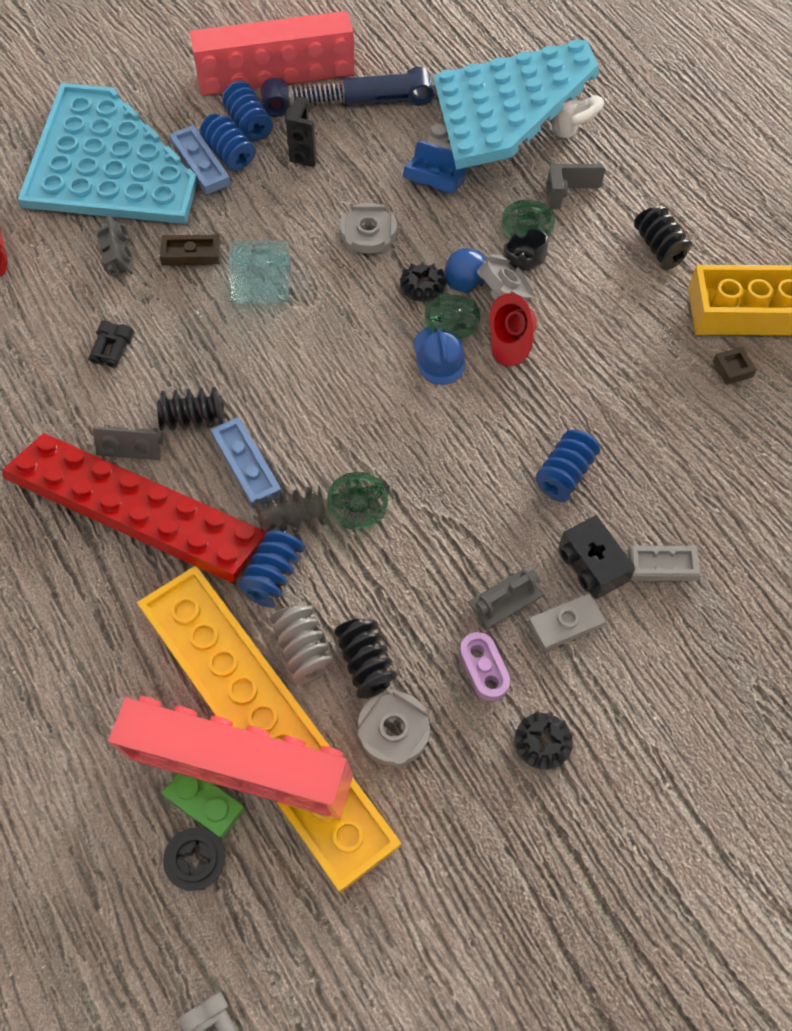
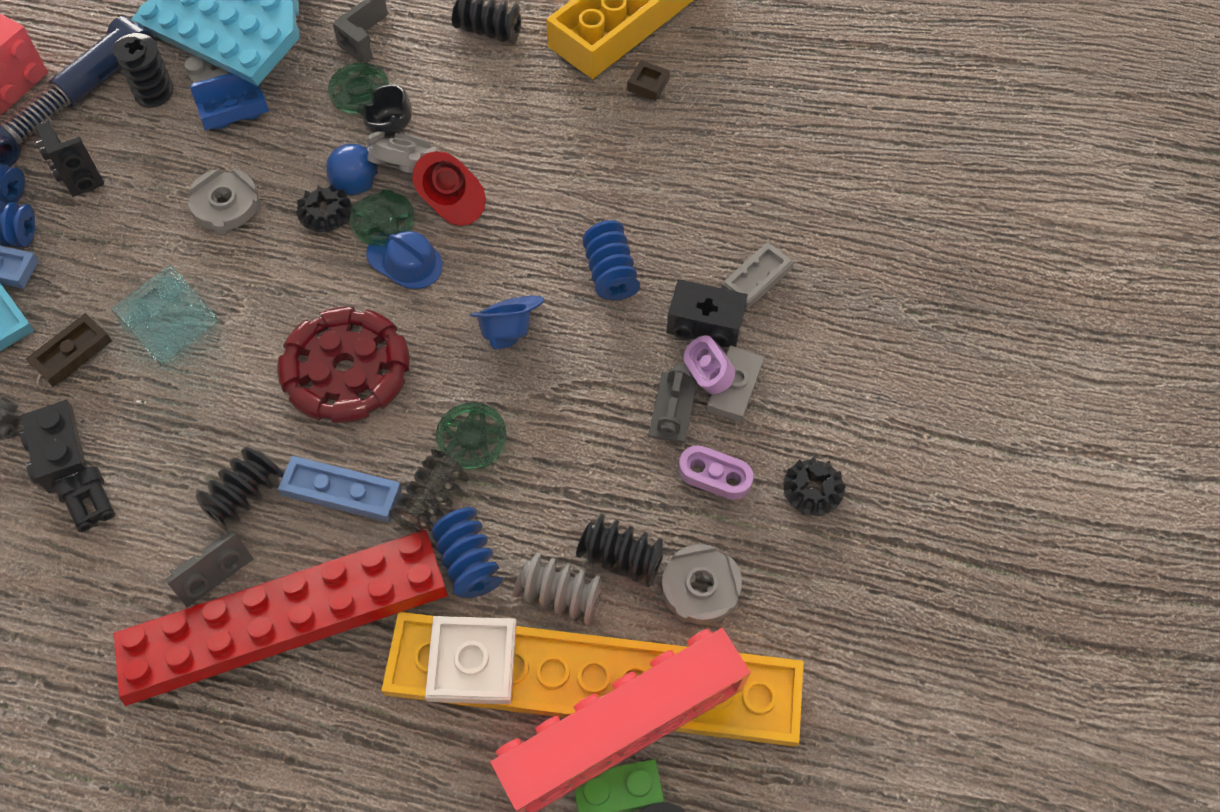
camera: 45 degrees left, 0 degrees up
none -> black bracket [20,400,86,493]
none -> black piece [113,33,174,108]
none -> dark red plate [277,307,410,423]
none -> white plate [425,616,517,704]
none -> blue piece [470,295,544,349]
none -> lavender plate [683,335,735,395]

